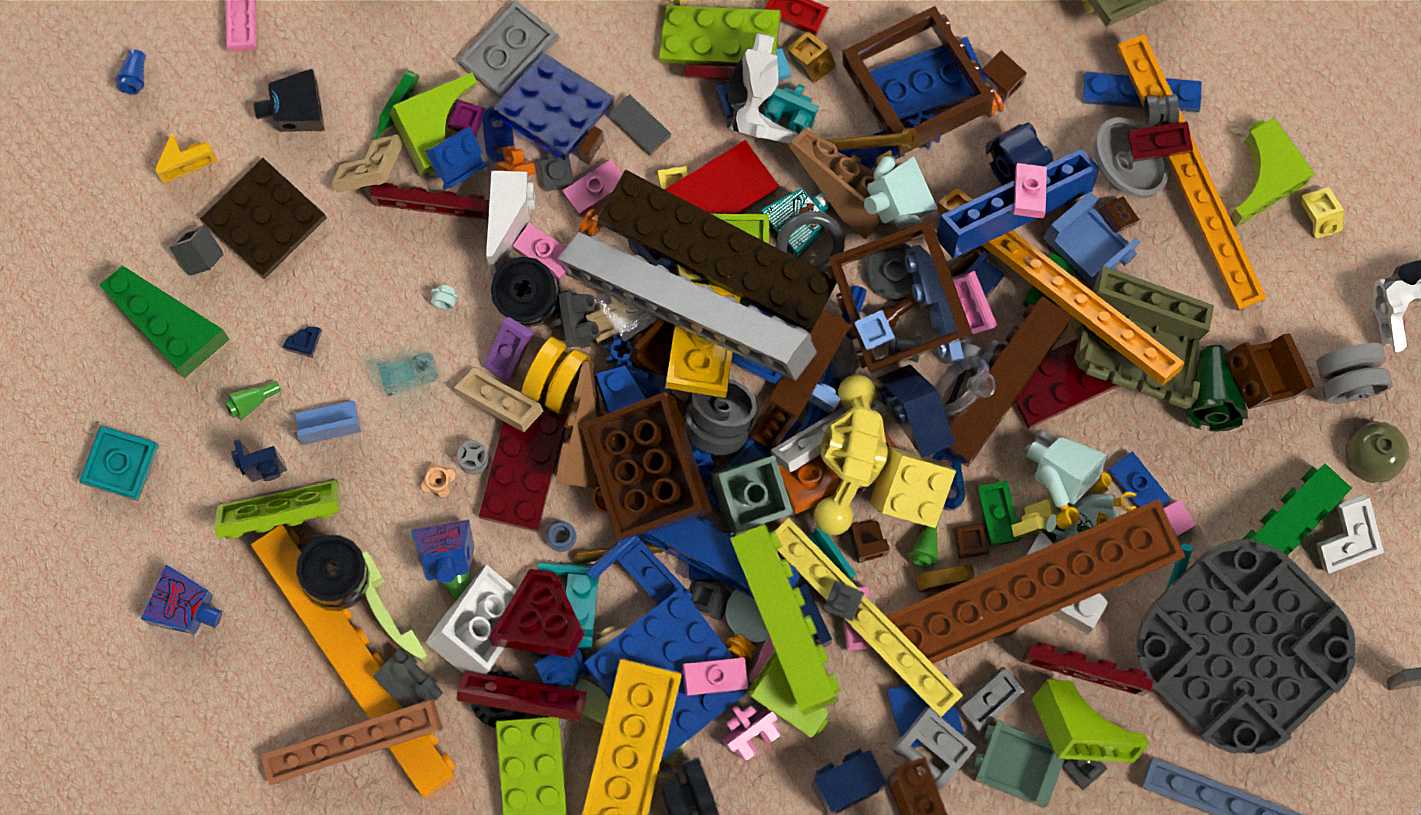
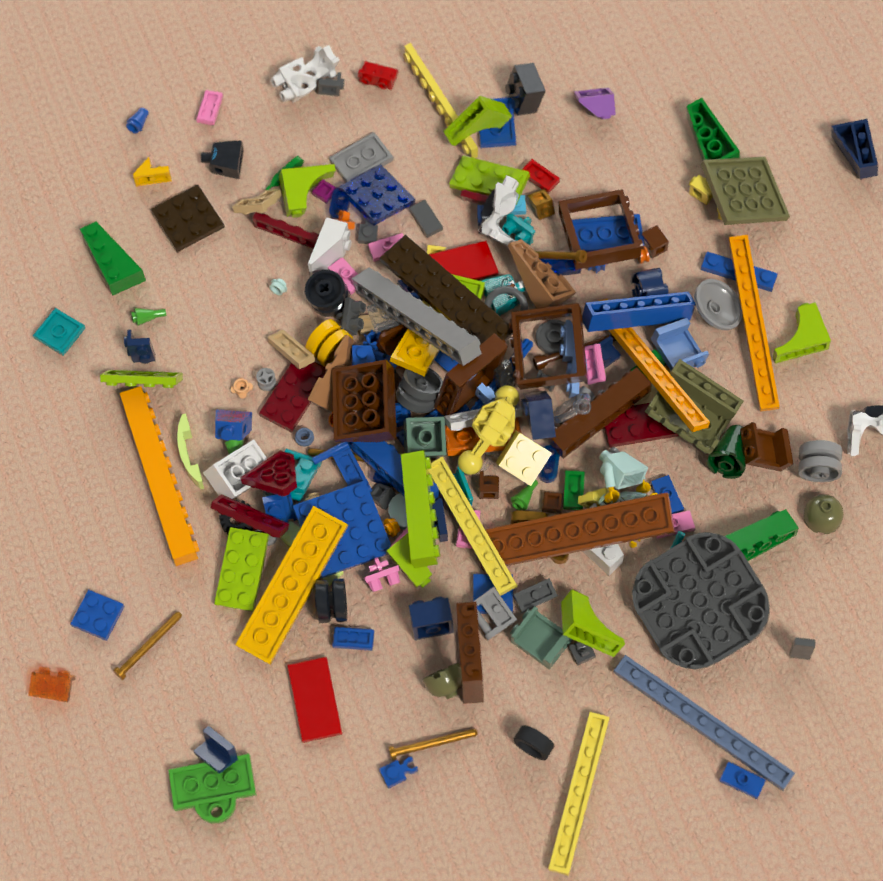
camera: 20 degrees right, 10 degrees down
blue torso [141,565,223,634] -> none
dark grey panel [170,225,223,276] -> none
nougat plate [260,699,443,785] -> none
dark blue tile [283,327,322,358] -> none
medium blue panel [295,401,361,445] -> none
black wheel [296,535,370,611] -> none
dark grey plate [373,648,444,708] -> none
clear light blue leg [378,353,439,397] -> none
blue plate [425,127,488,190] -> none
medium lavender plate [484,317,534,382] -> none
reddish brown tile [578,126,604,164] -> none
orange bush [579,209,602,237] -> none
bright pink plate [682,657,749,696] -> none
dark grey tile [823,581,865,622] -> none
light blue plate [854,310,895,351] -> none
light aqua torso [864,150,937,229] -> none
bright pink plate [1013,163,1047,219] -> none
dark red plate [1022,642,1154,696] -> none
reddish brown tile [1099,196,1140,233] -> none
dark red plate [1128,121,1193,162] -> none
dark grey wheel [1144,94,1179,126] -> none
light yellow bracket [1301,187,1344,239] -> none
white plate [1316,494,1384,574] -> none

